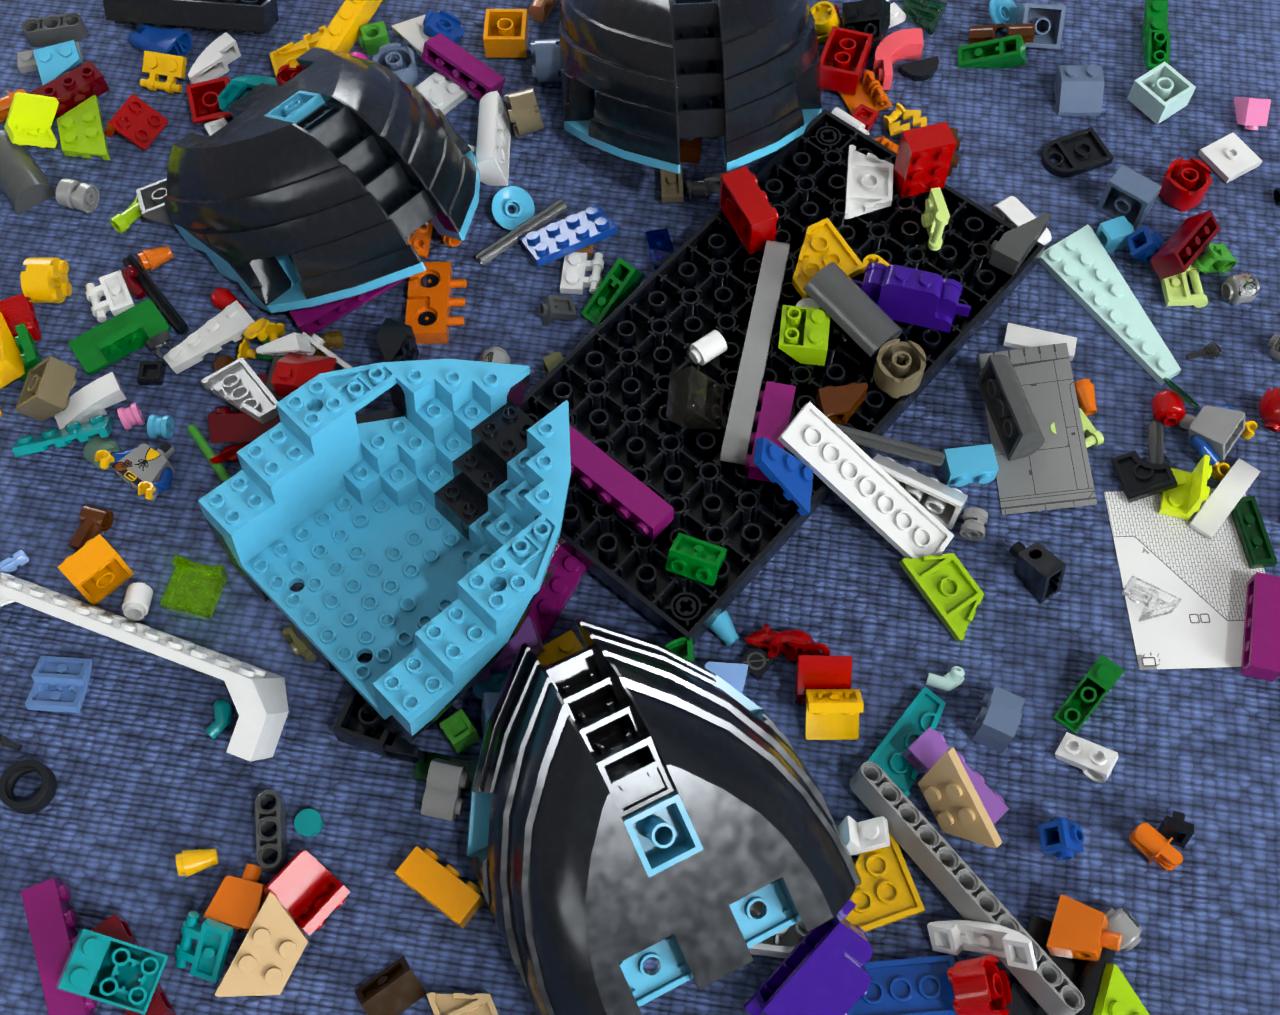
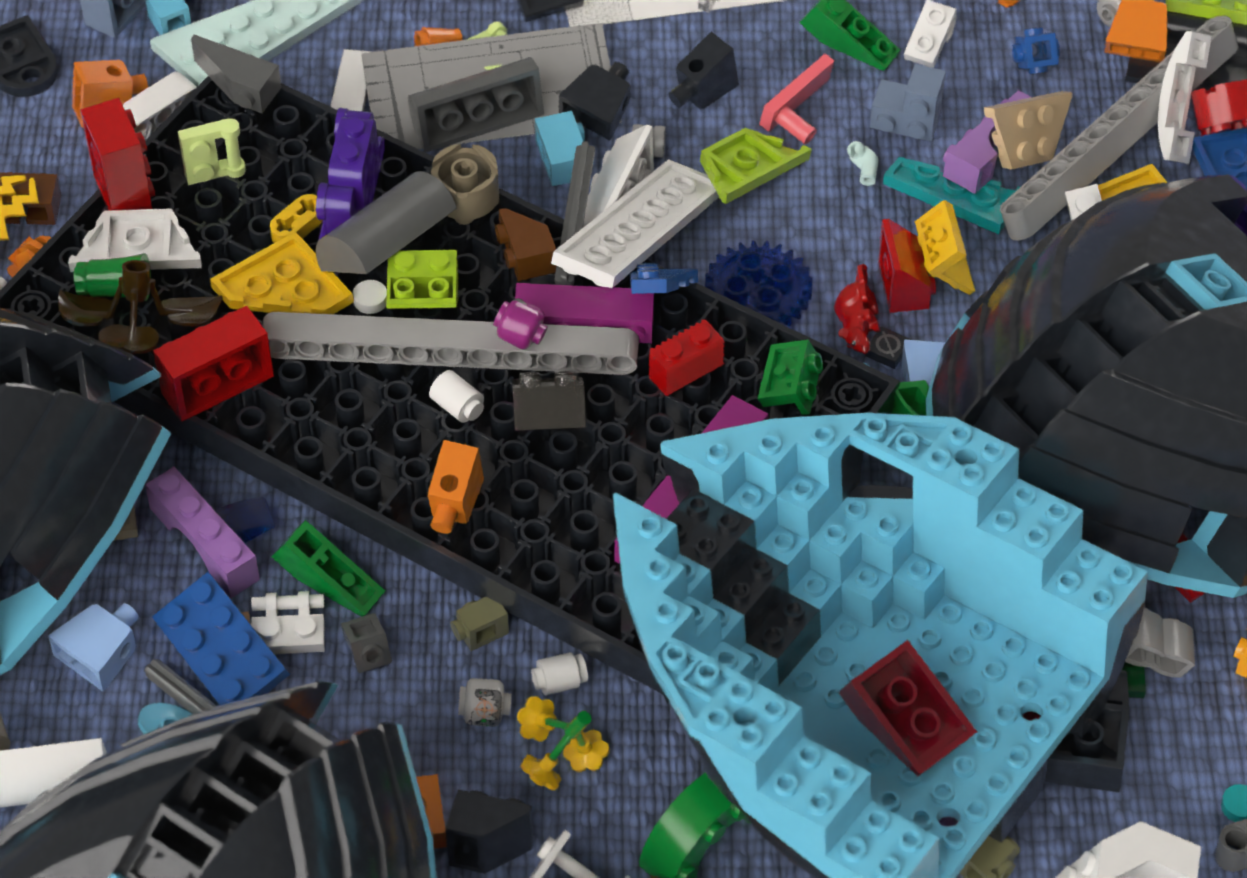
camera: 100 degrees left, 10 degrees down
none -> light blue torso [48,603,139,691]
none -> dark brown plant [58,260,222,354]
none -> orange torso [72,60,148,128]
none -> green plant [74,253,151,301]
none -> medium lavender arch [145,467,260,598]
none -> orange torso [428,440,484,534]
none -> magenta head [493,298,548,350]
none -> black torso [559,62,631,141]
none -> red brick [649,319,725,396]
none -> clear blue gear [705,240,813,326]
none -> coral piece [759,53,835,144]
none -> dark red slope [838,640,977,776]

